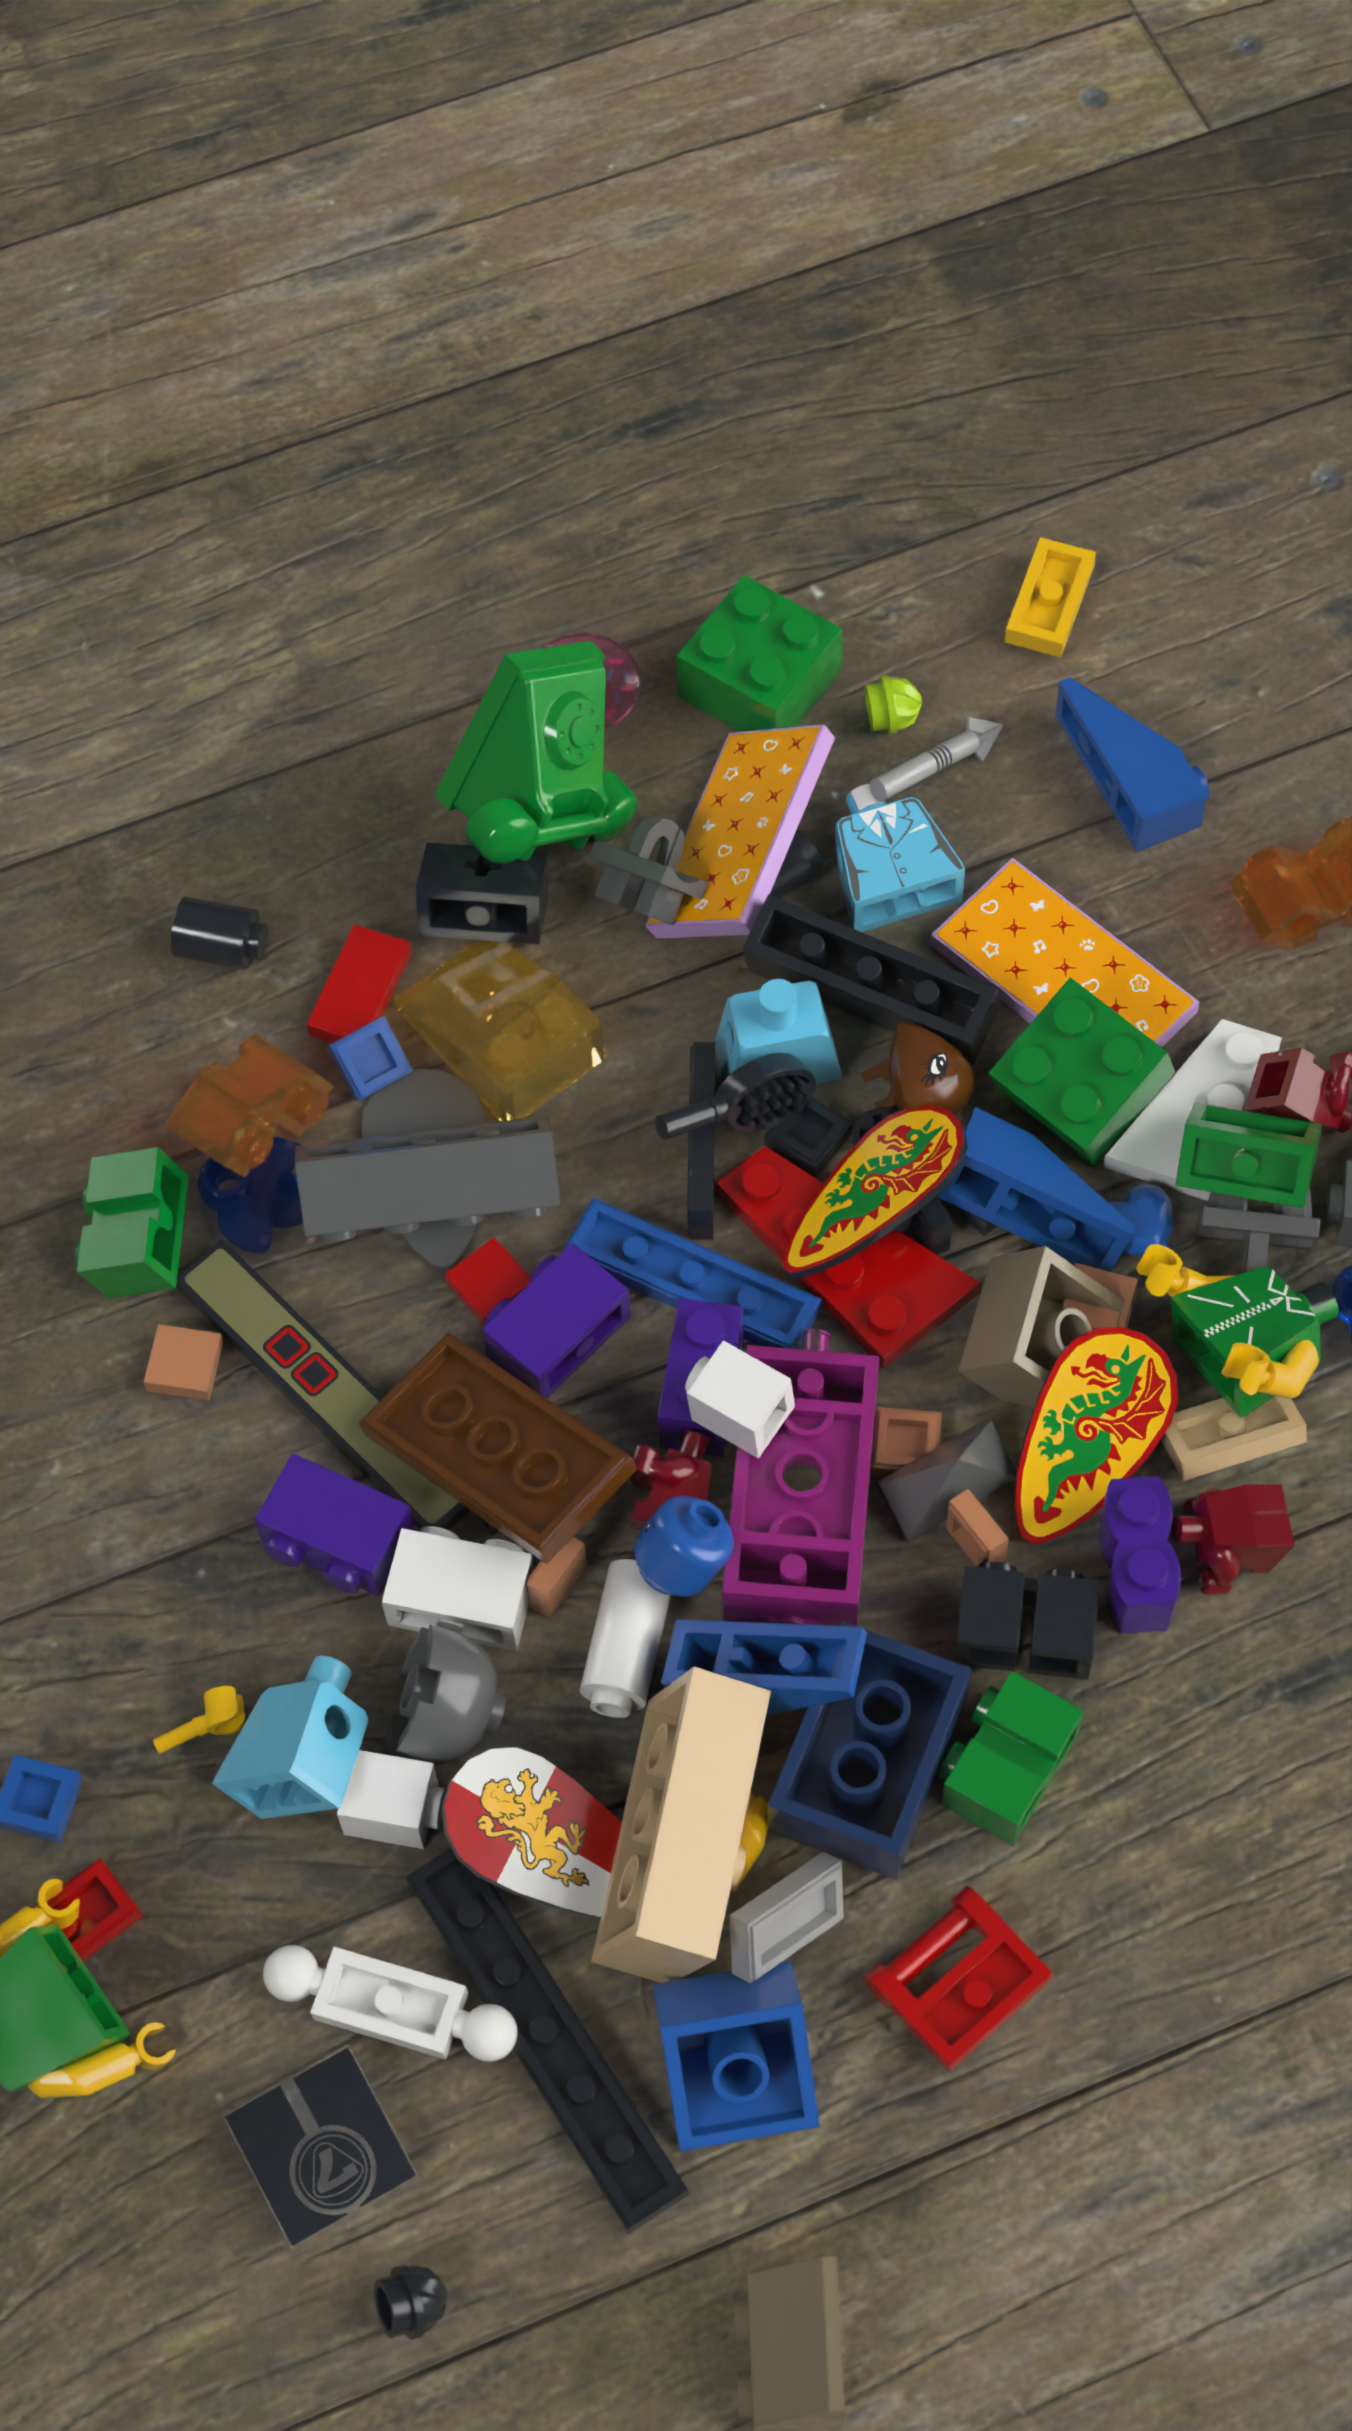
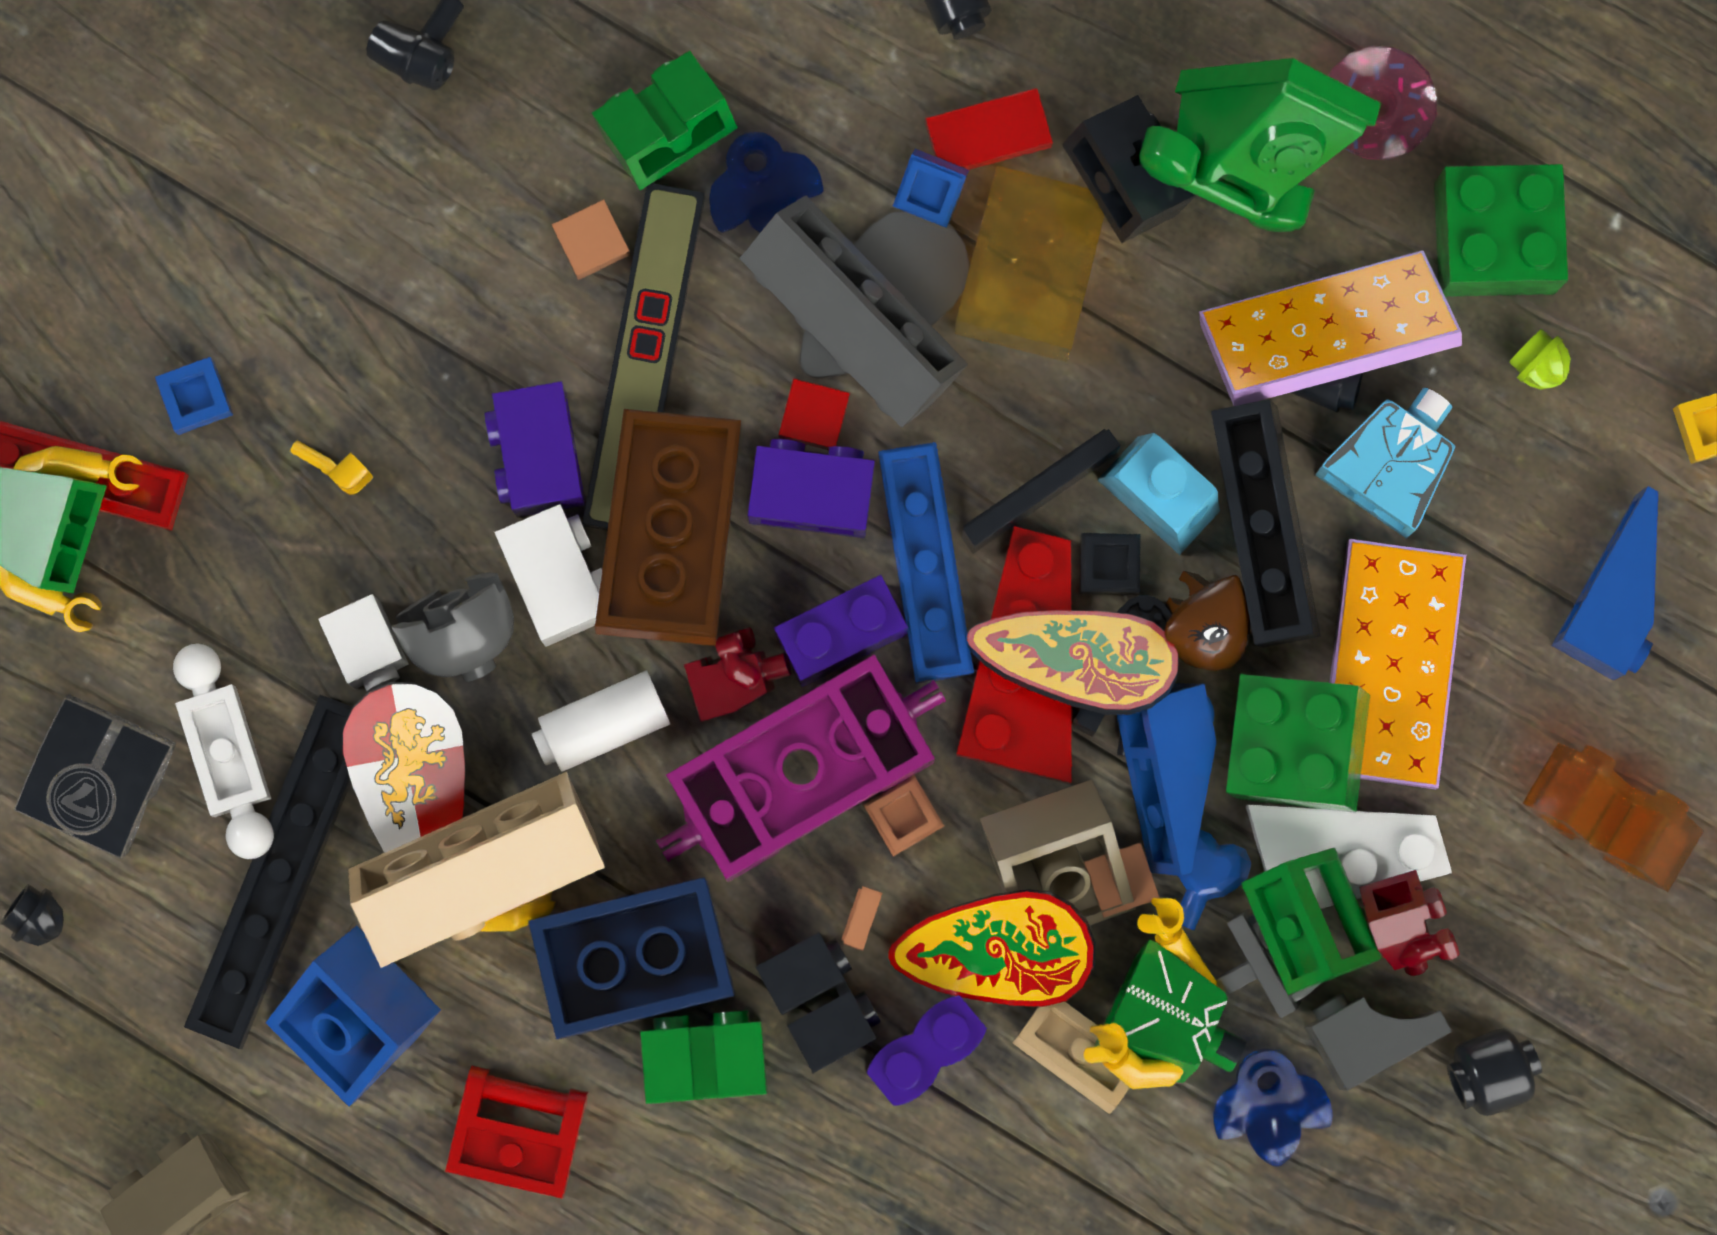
camera: 50 degrees right, 20 degrees up
clear orange brick [164,1033,334,1178] -> none
medium azure torso [212,1656,369,1819] -> none
nougat tile [526,1537,587,1620] -> none
dark grey hips [589,817,708,925] -> none
blue head [633,1495,734,1597] -> none
black piece [655,1053,816,1140] -> none
blue slope [661,1619,867,1716] -> none
white brick [685,1340,795,1459] -> none
light grey tile [729,1852,844,1984] -> none
light grey piece [869,717,1003,801] -> none
dark grey slope [876,1419,1016,1542] -> none
dark red piece [1171,1484,1295,1595] -> none

